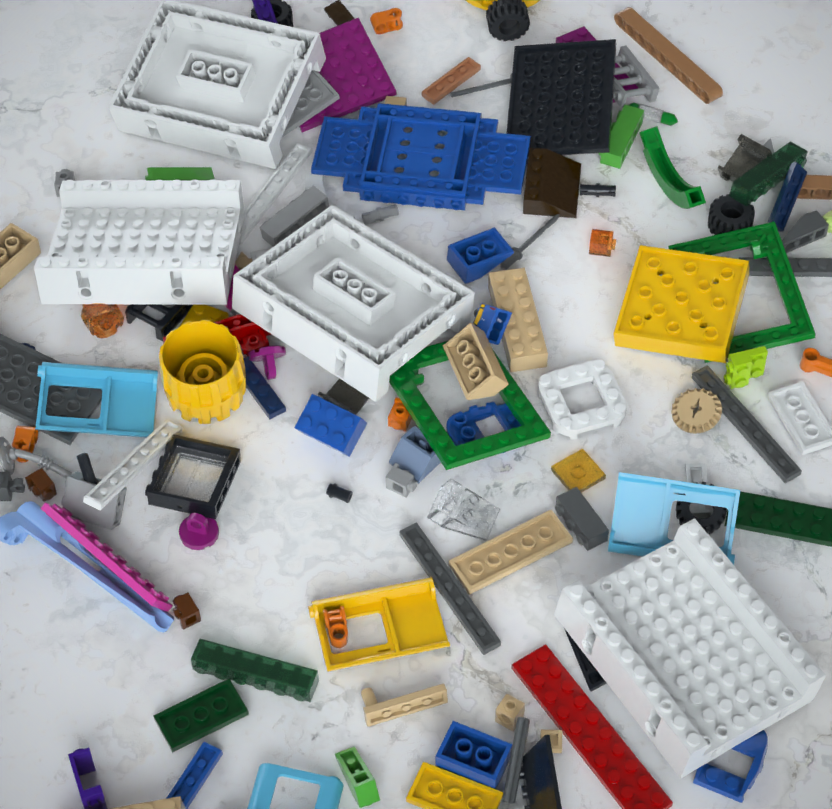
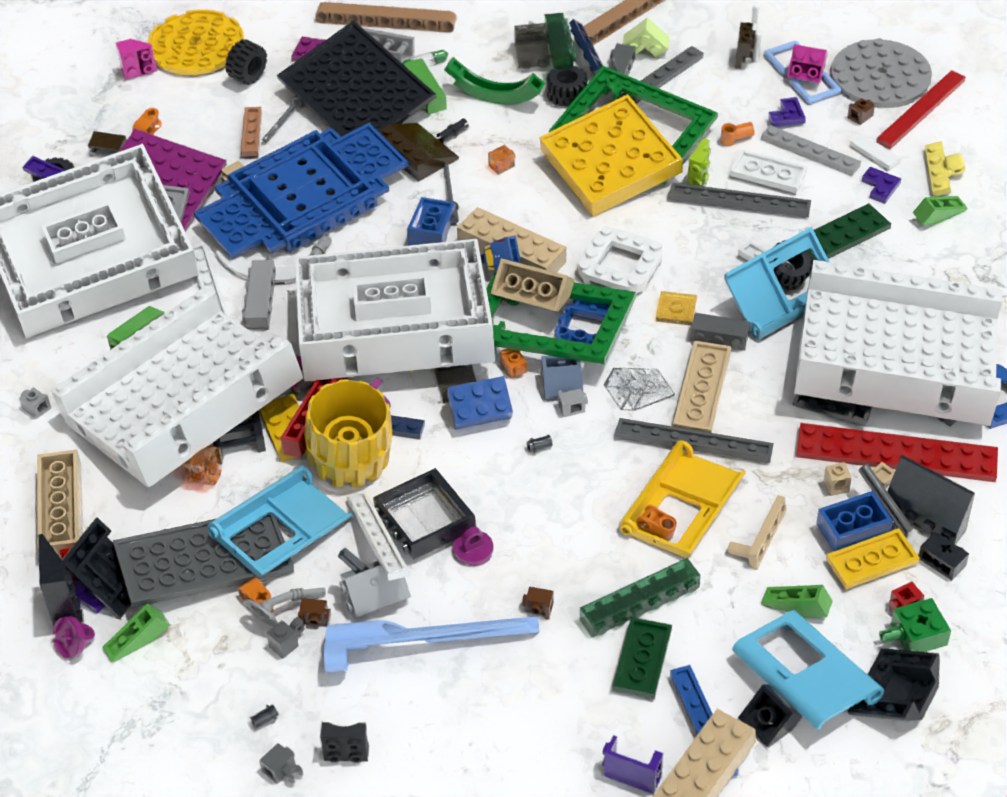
camera: 45 degrees left, 5 degrees down
dark pink plate [40,502,173,612] -> none
tan gear [671,387,722,434] -> none

